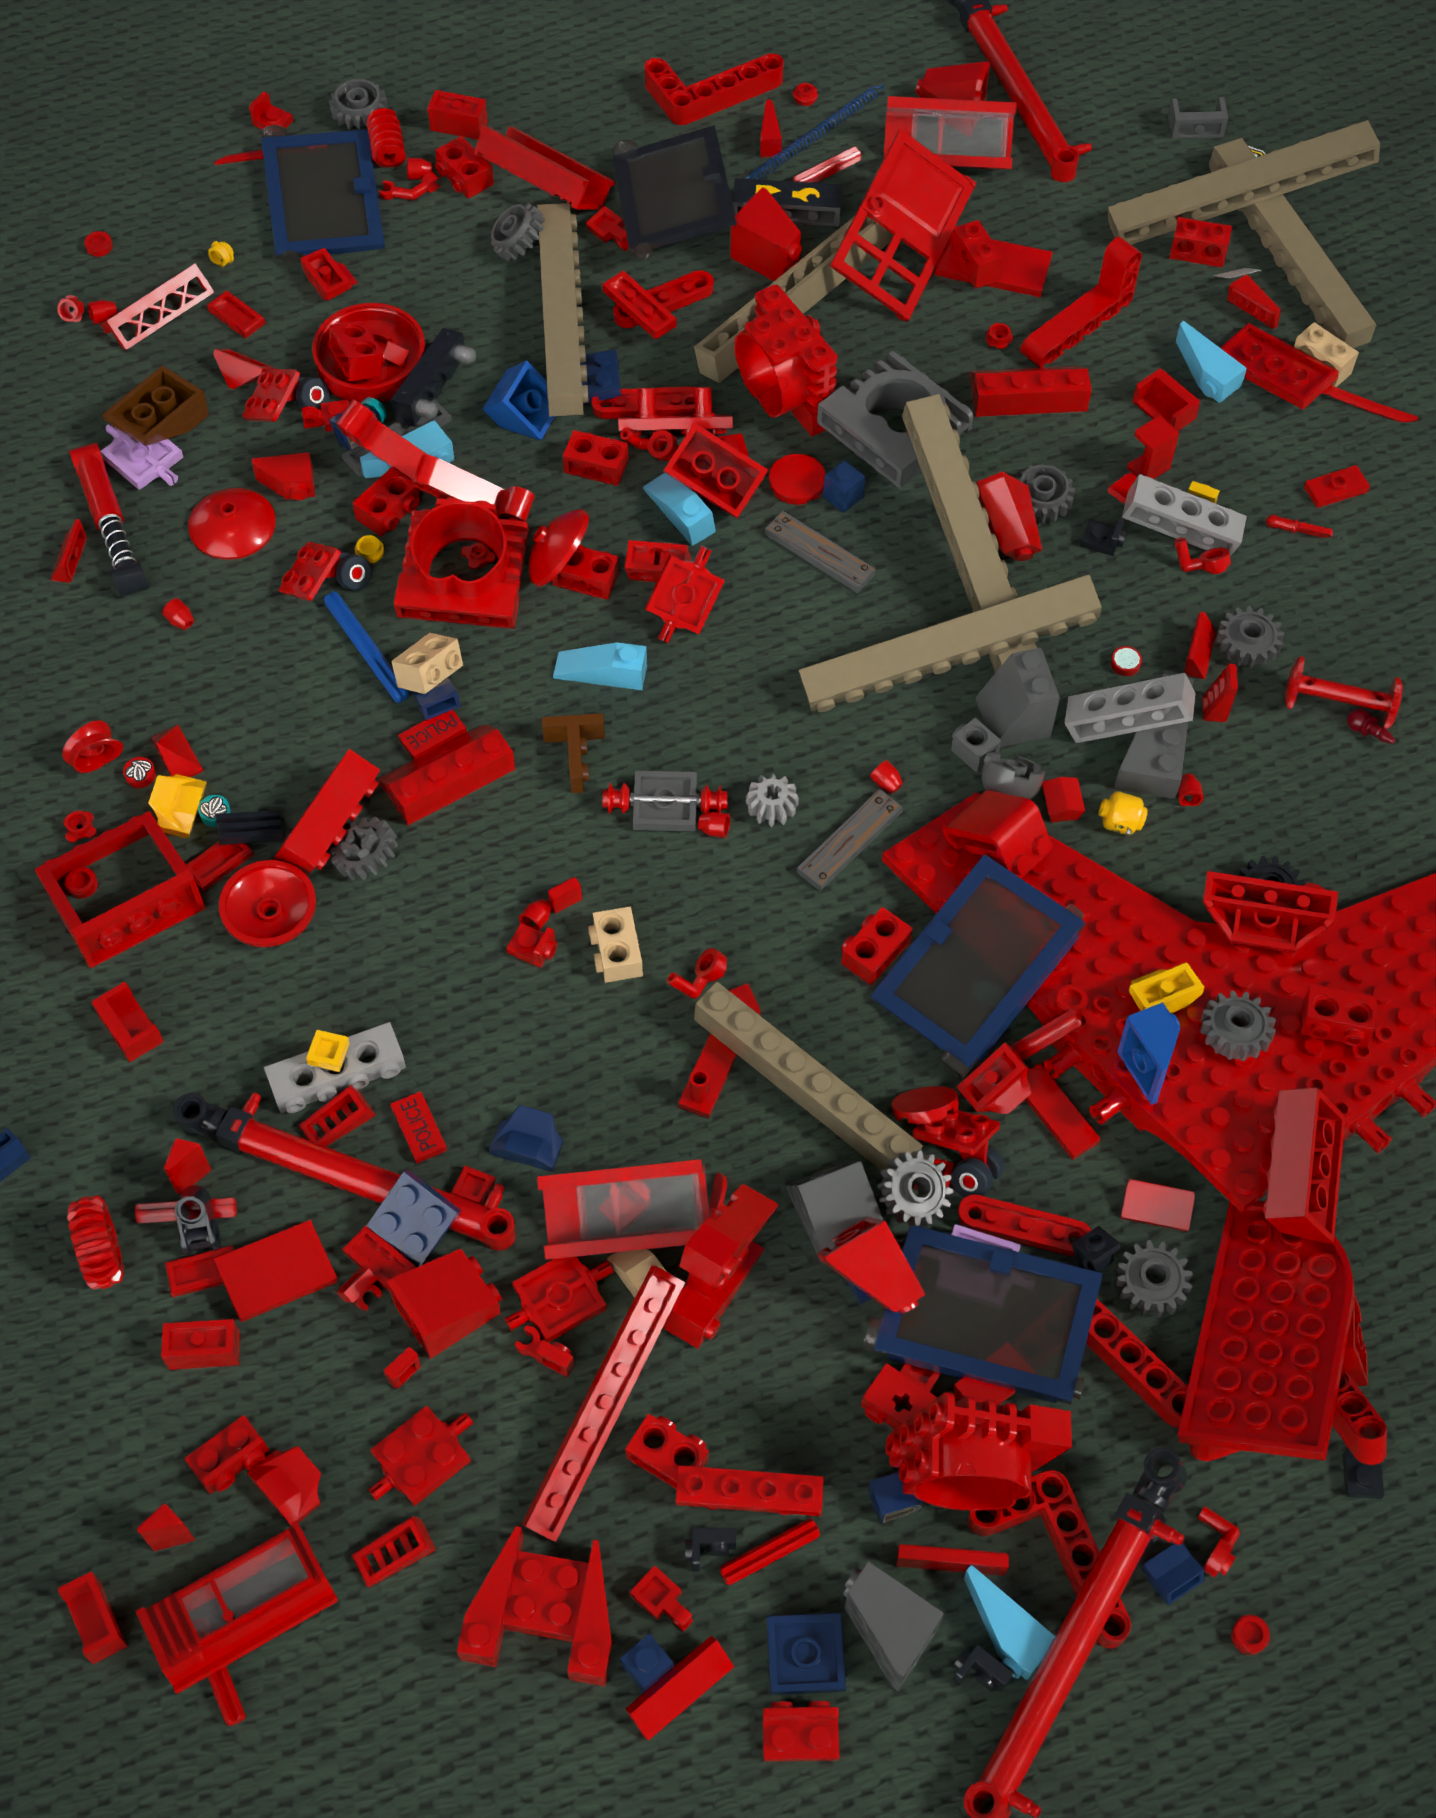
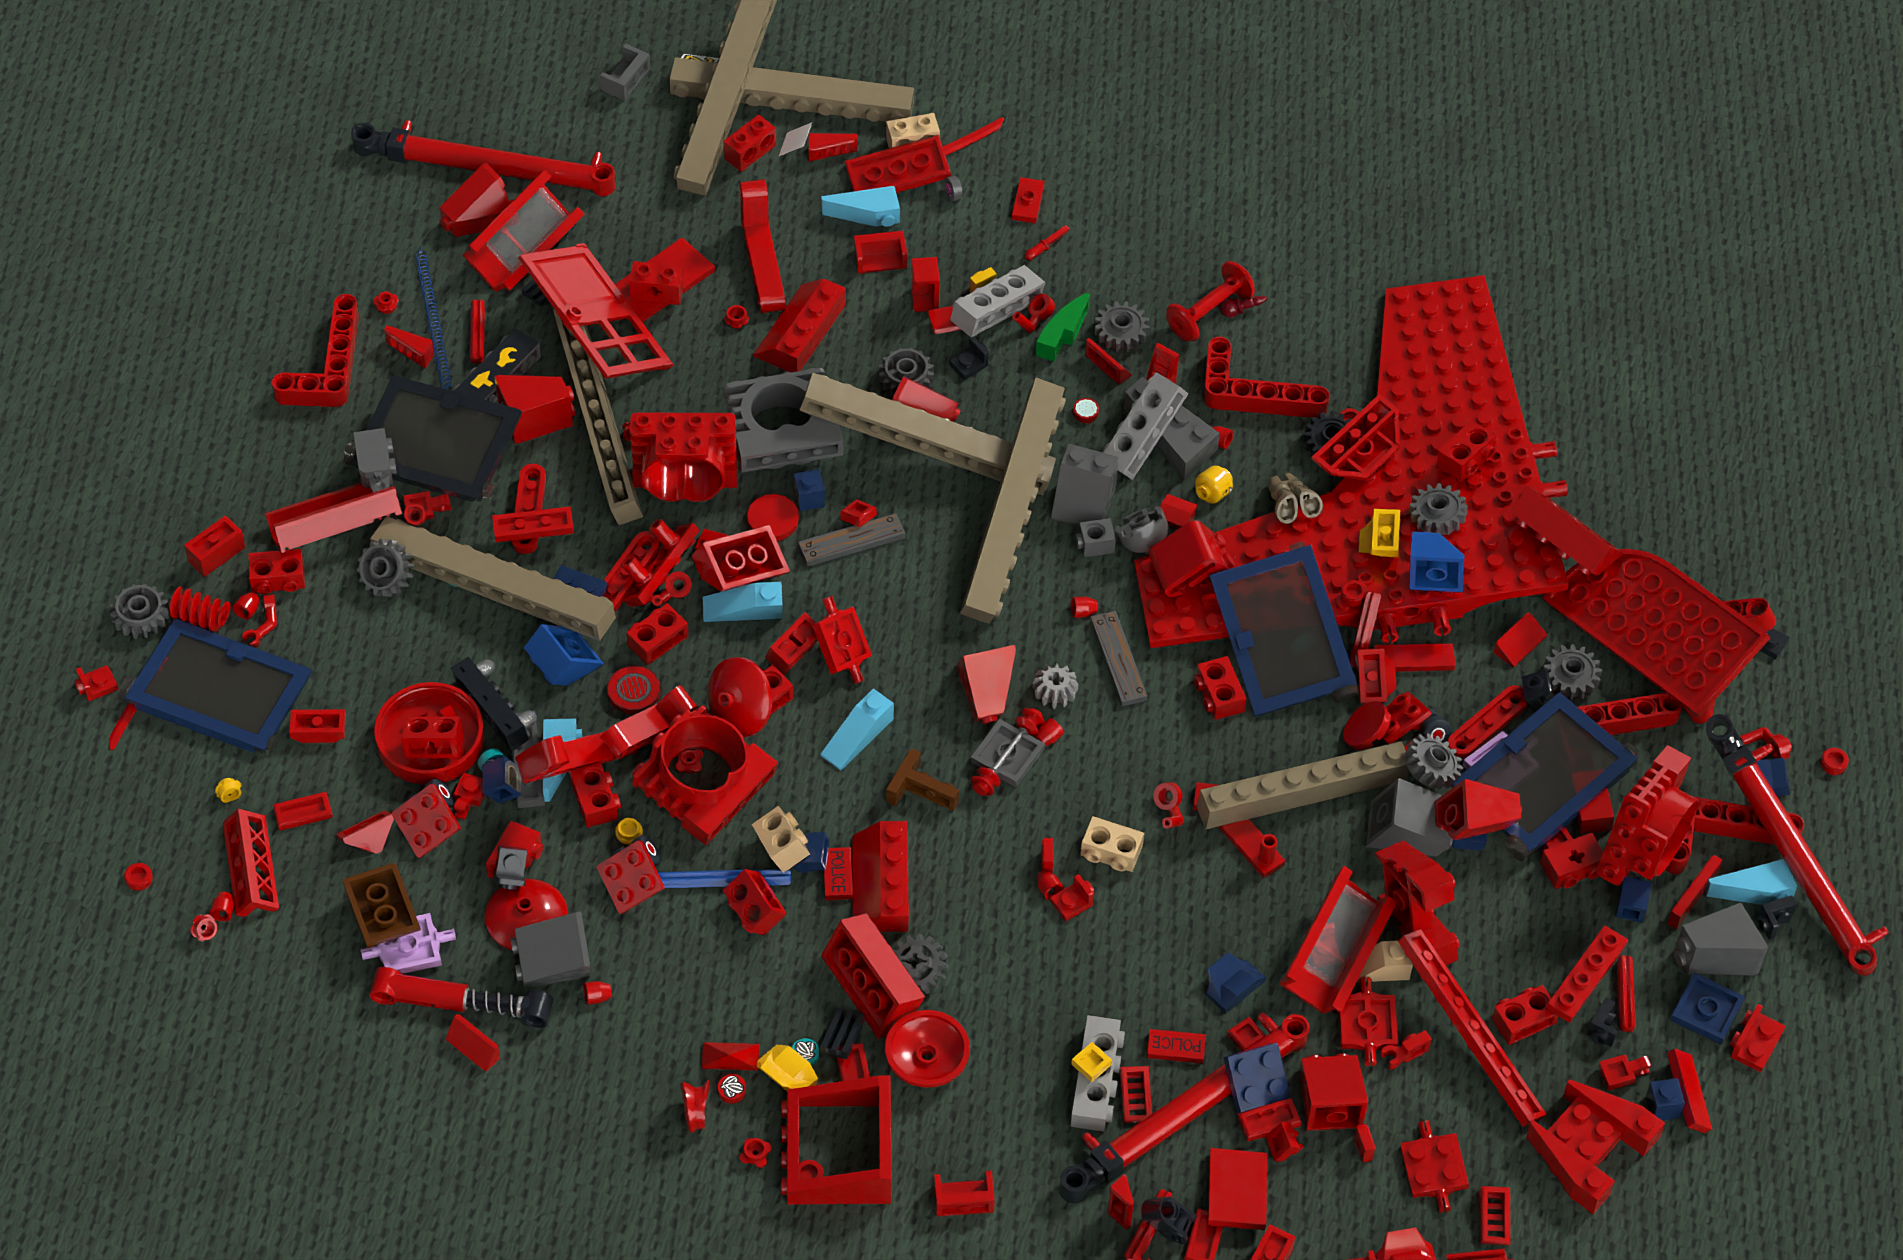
camera: 60 degrees left, 5 degrees down
none -> dark grey hinge [353,428,397,493]
none -> red hose [404,504,426,526]
none -> bracket [494,846,527,889]
none -> dark grey slope [510,911,590,988]
none -> tile [607,665,661,715]
none -> red brick [723,869,787,935]
none -> red tile [840,499,877,527]
none -> dark grey tile [944,176,962,202]
none -> slope [956,645,1016,725]
none -> green slope [1036,293,1090,362]
none -> red beam [1204,337,1330,418]
none -> dark tan piece [1268,473,1323,524]

